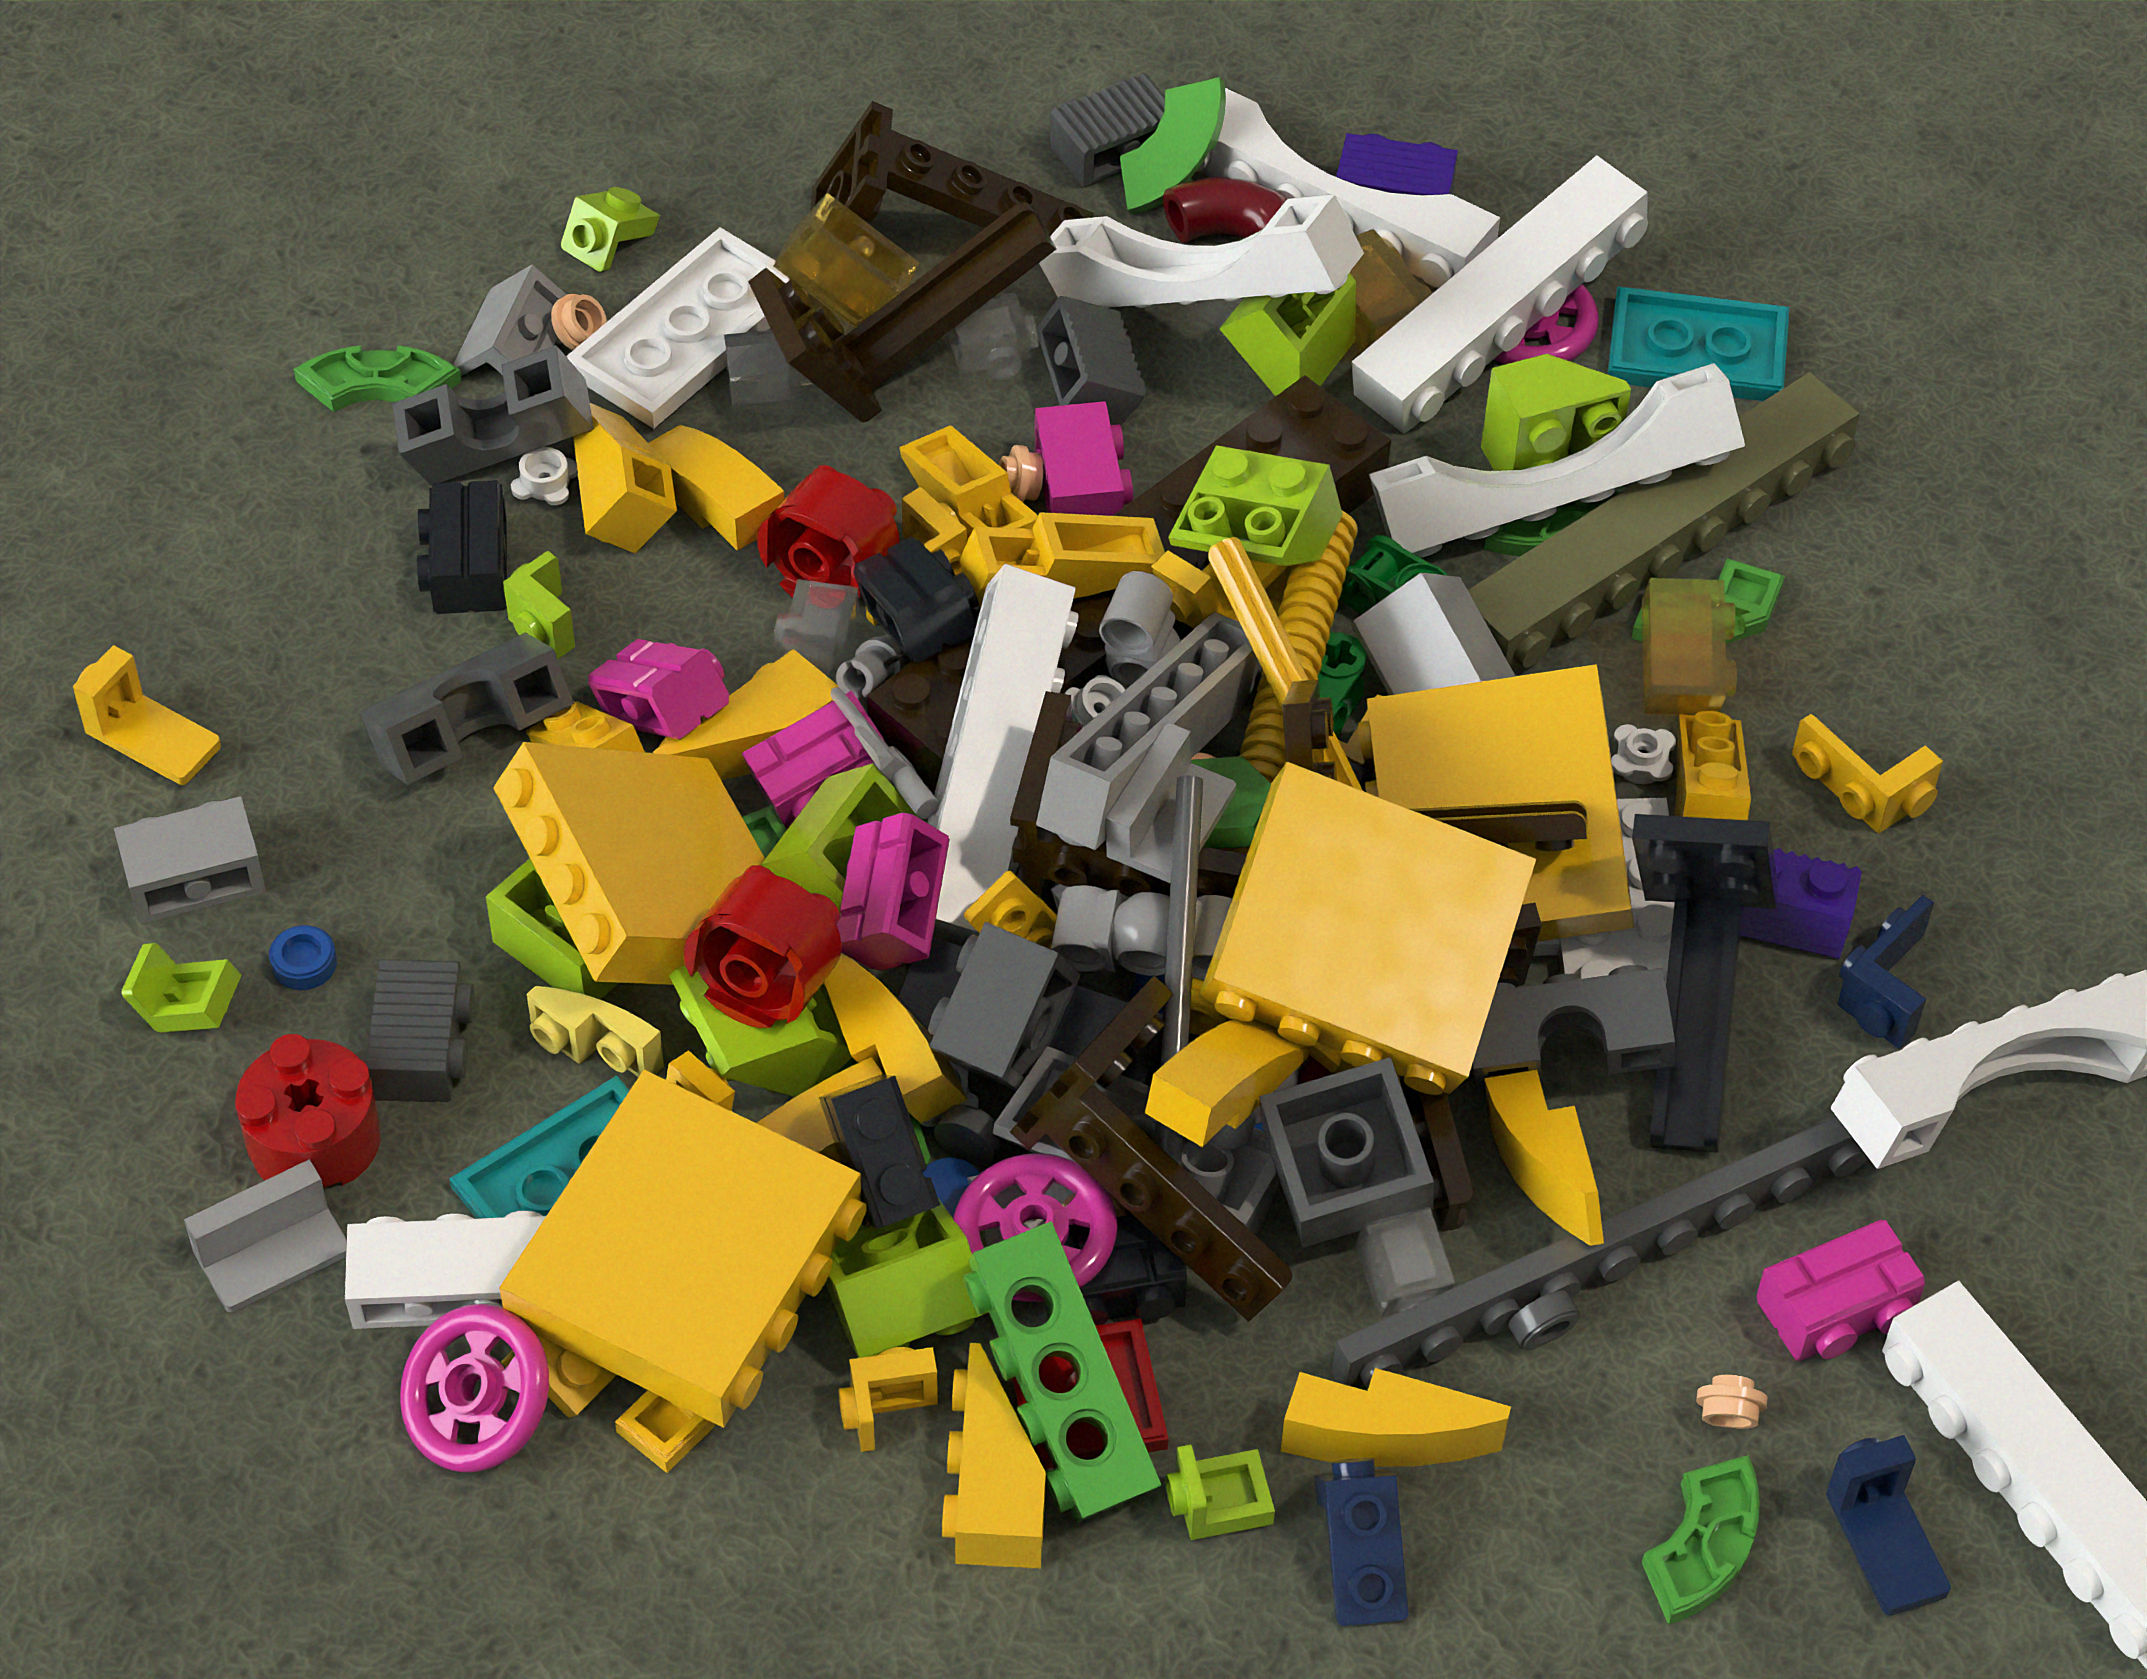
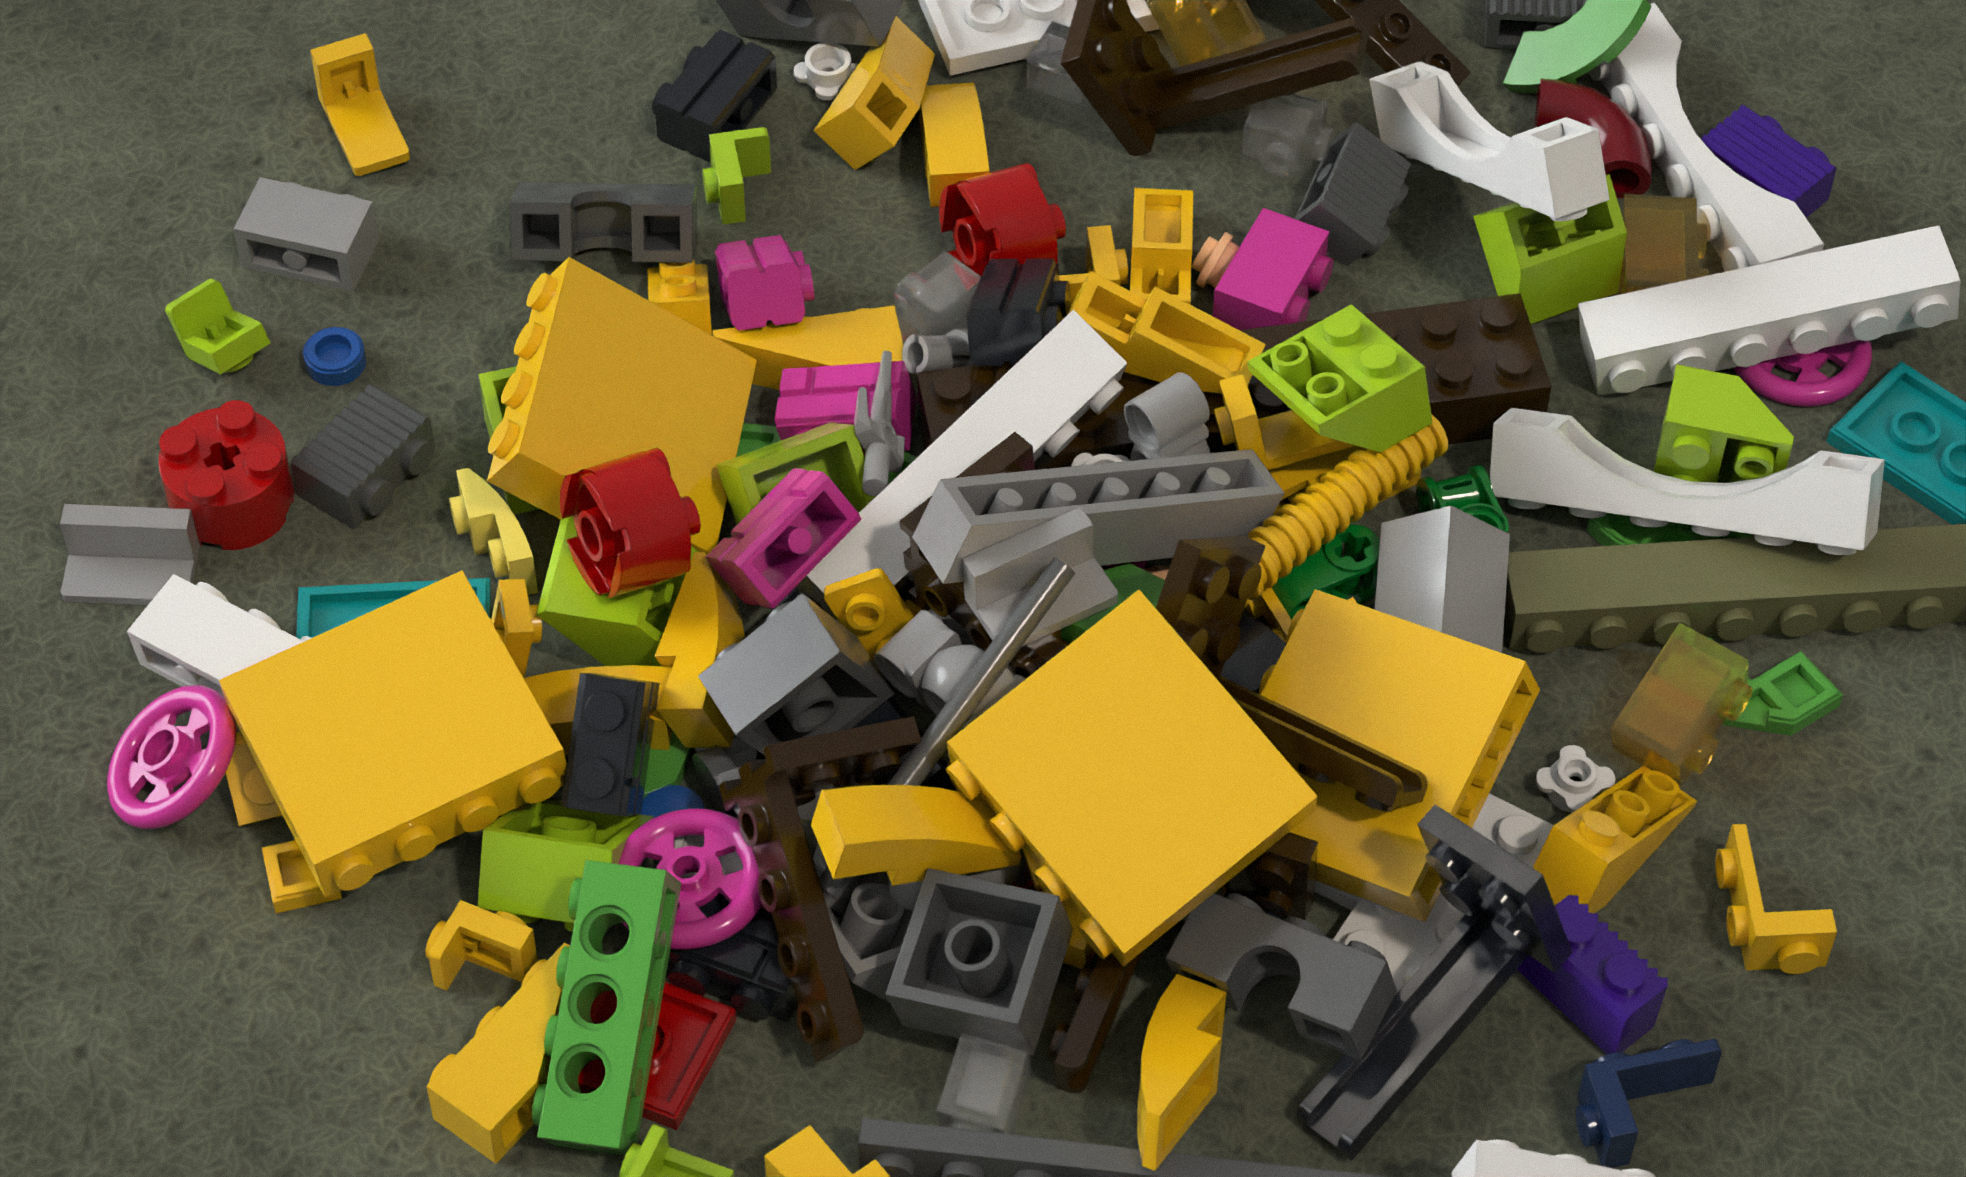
camera: 35 degrees right, 0 degrees up
yellow axle [1208,537,1363,791] -> none

